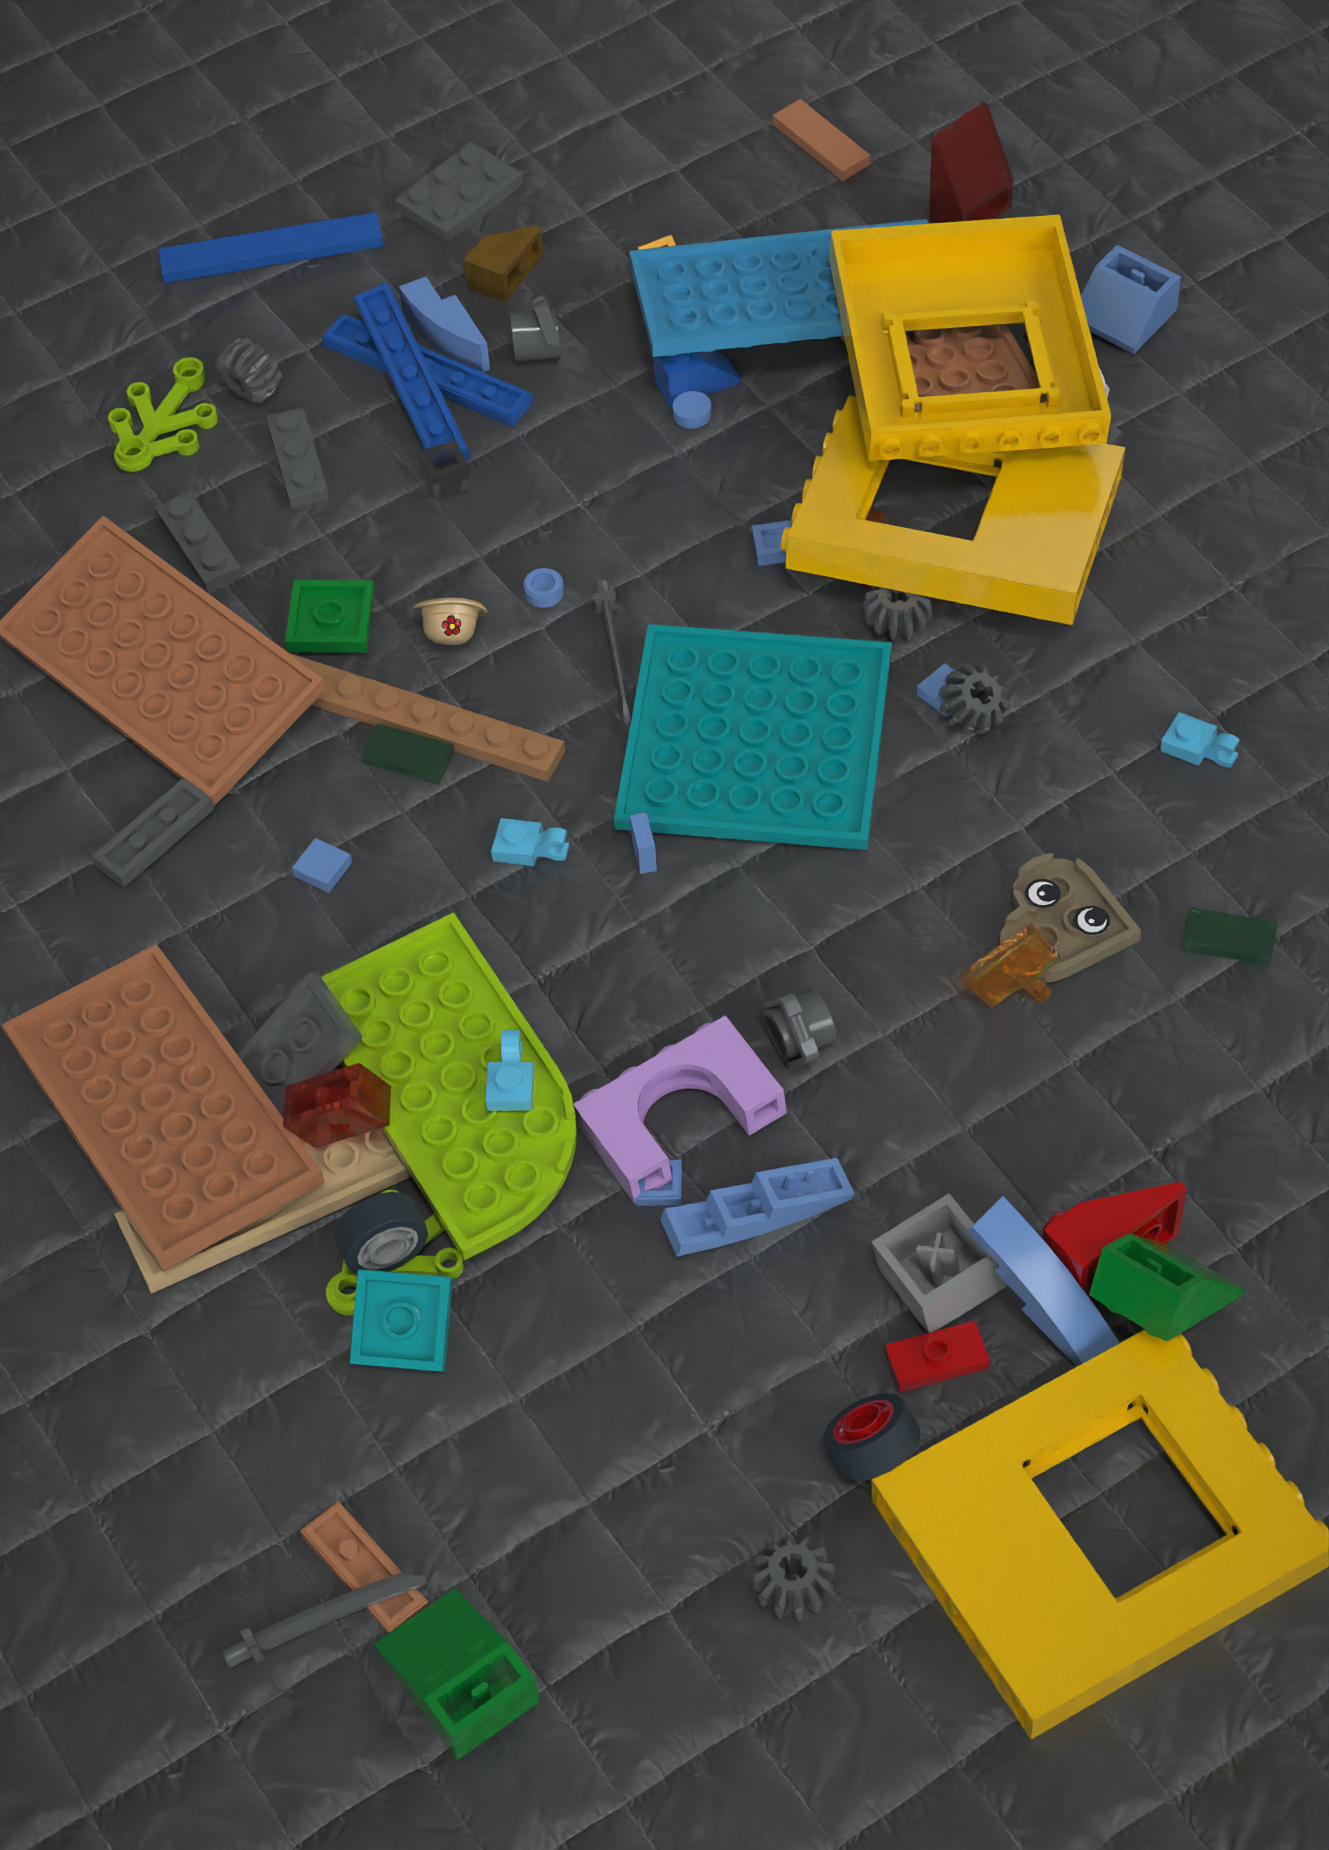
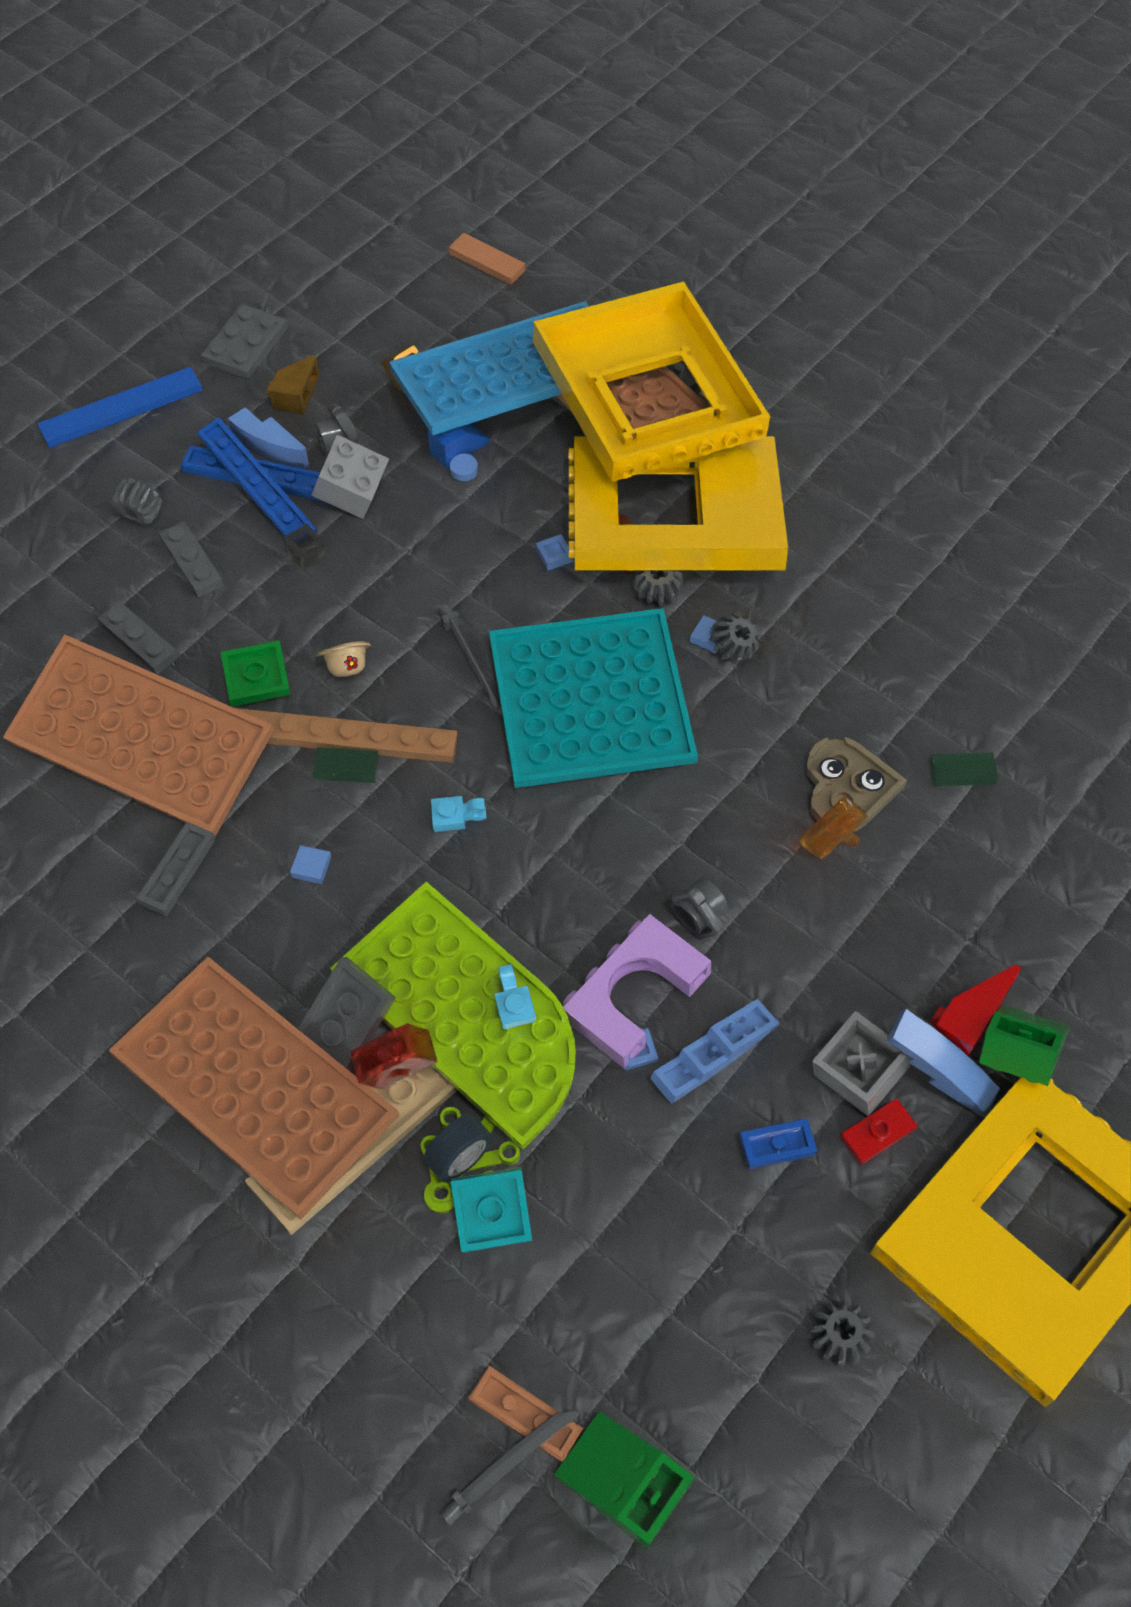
camera: 20 degrees left, 5 degrees up
lime plant [108,357,218,472] -> none
medium blue tile [523,568,564,608] -> none
medium blue tile [630,812,657,874] -> none
black wheel [824,1393,921,1481] -> none
clear red slope [929,101,1014,224] -> none
medium blue slope [1081,245,1181,354] -> none
medium azure plate [1160,712,1240,768] -> none
none -> light grey brick [311,435,389,519]
none -> blue plate [739,1118,817,1170]

